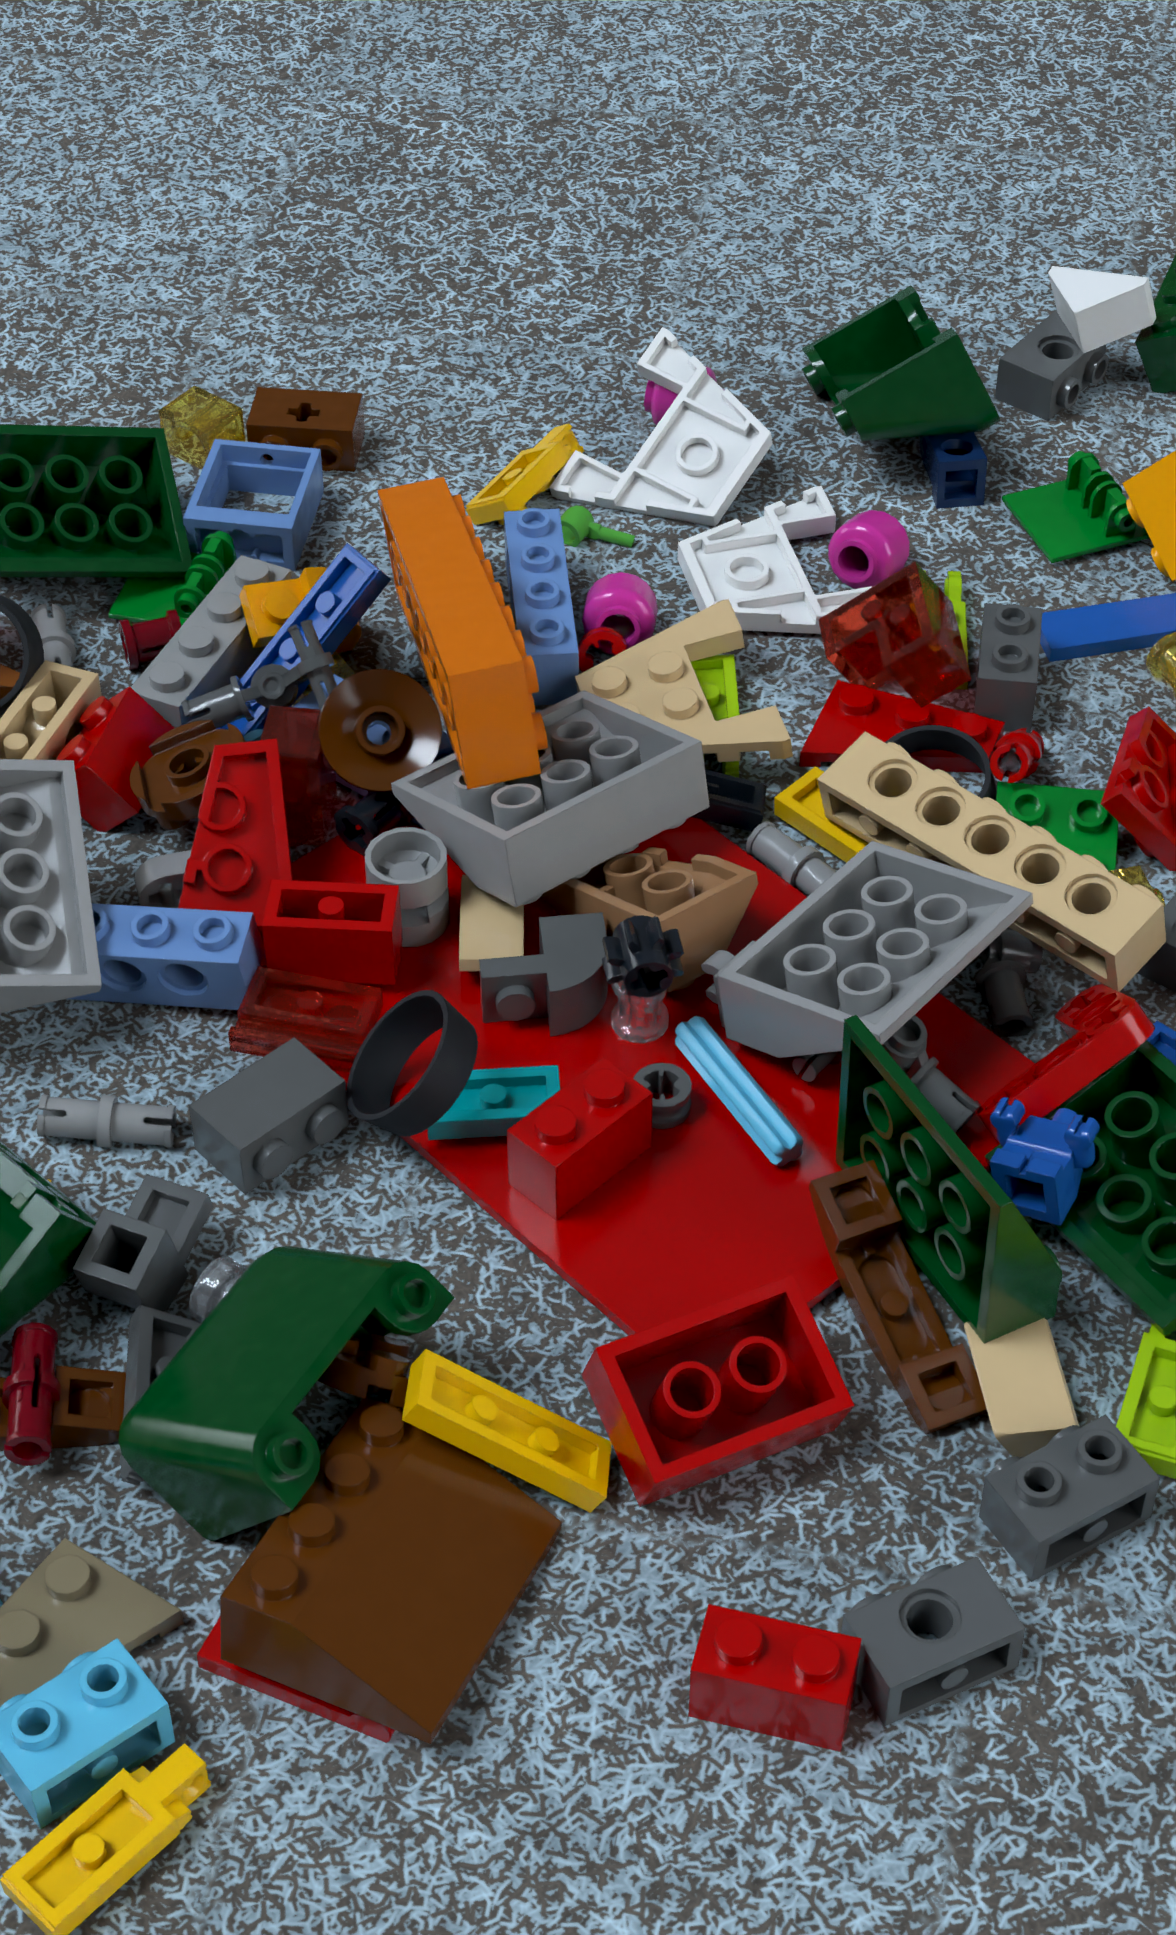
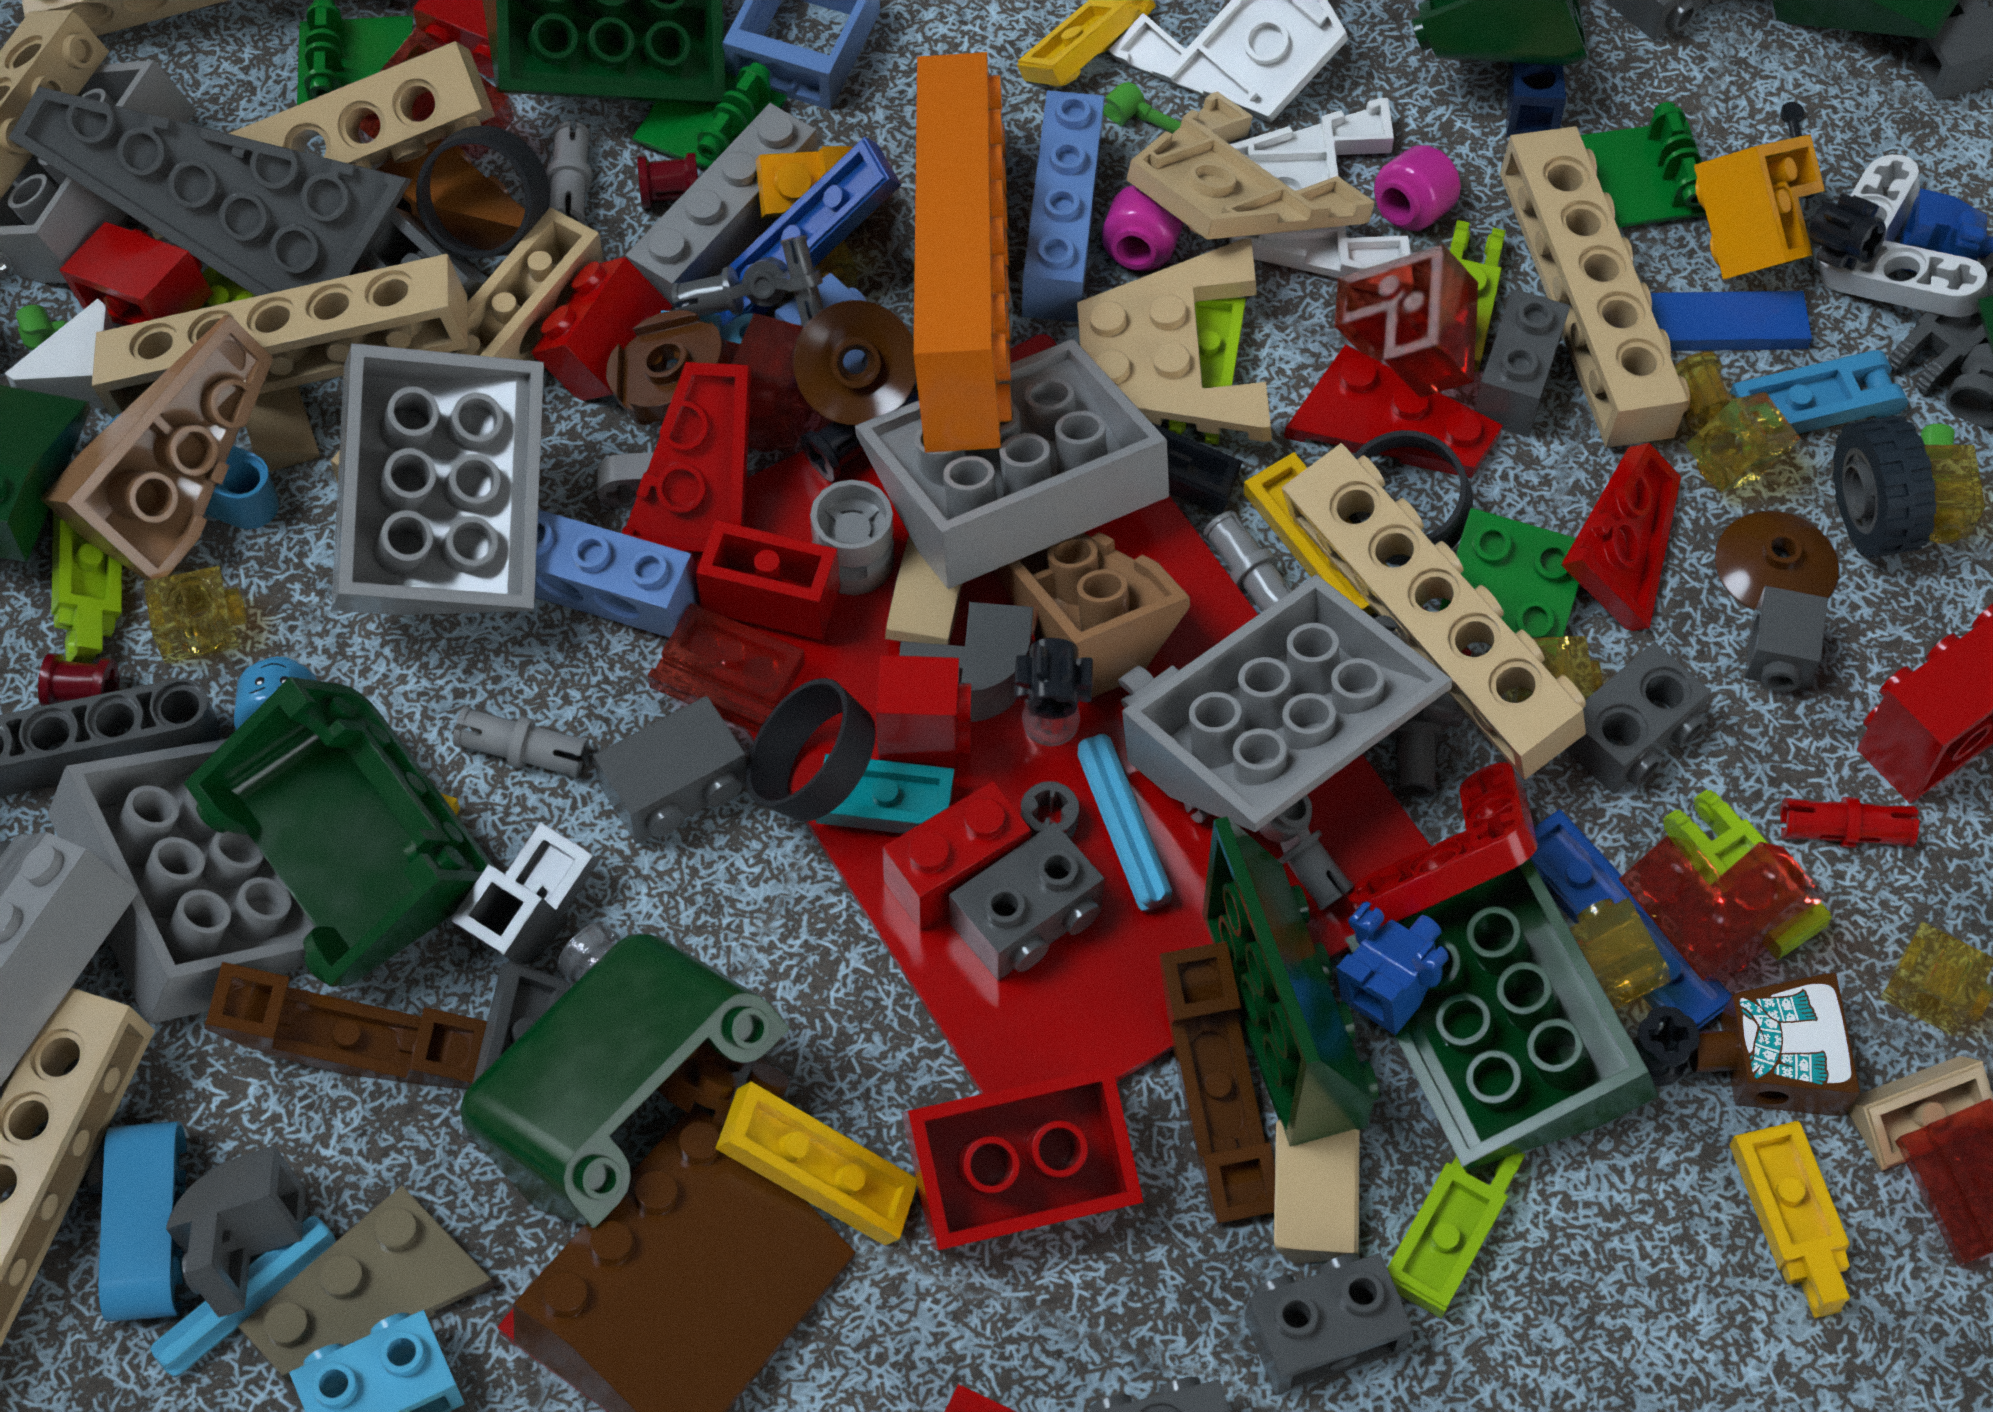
camera: 10 degrees right, 15 degrees up
dark red pin [2,1322,61,1466] -> none
red bush [578,627,628,672] -> none
red pin [990,728,1045,783] -> none
none -> red brick [876,655,972,778]
none -> dark grey brick [949,822,1104,981]
none -> tan wing [1127,91,1375,240]
none -> tan brick [1500,126,1690,448]

